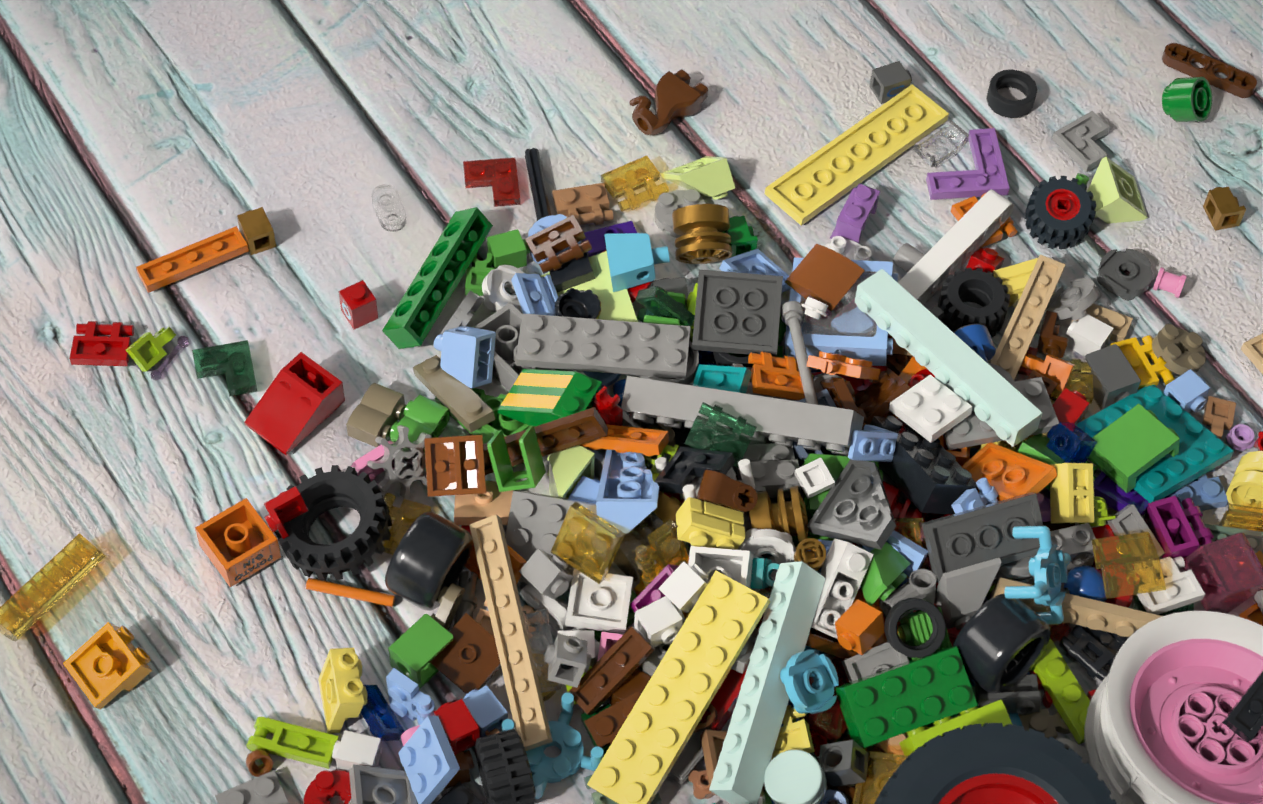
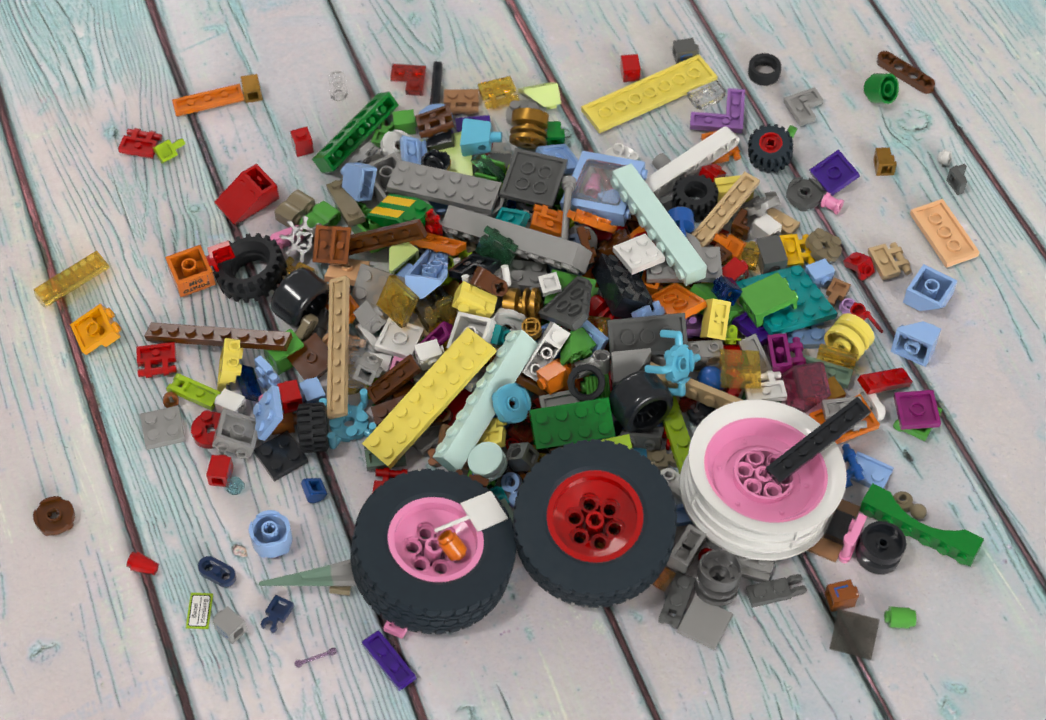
camera: 15 degrees right, 0 degrees up
clear purple hinge [150,336,189,380] -> none
clear green plate [192,340,257,397] -> none
orange bar [306,578,396,607] -> none
bright green piece [487,426,546,492] -> none
reddish brown hips [629,69,708,136] -> none
white brick [658,561,709,613] -> none
dark orange slope [785,244,865,312] -> none
white plate [801,297,828,320] -> none
medium lavender window [830,183,880,244] -> none
light blue bracket [848,425,898,462] -> none
yellowish green slope [1087,157,1148,224] -> none
none -> red plate [136,342,177,378]
none -> plate [144,322,293,351]
none -> red brick [620,54,641,82]
none -> dark purple hinge [809,149,860,196]
none -> red bracket [843,252,875,281]

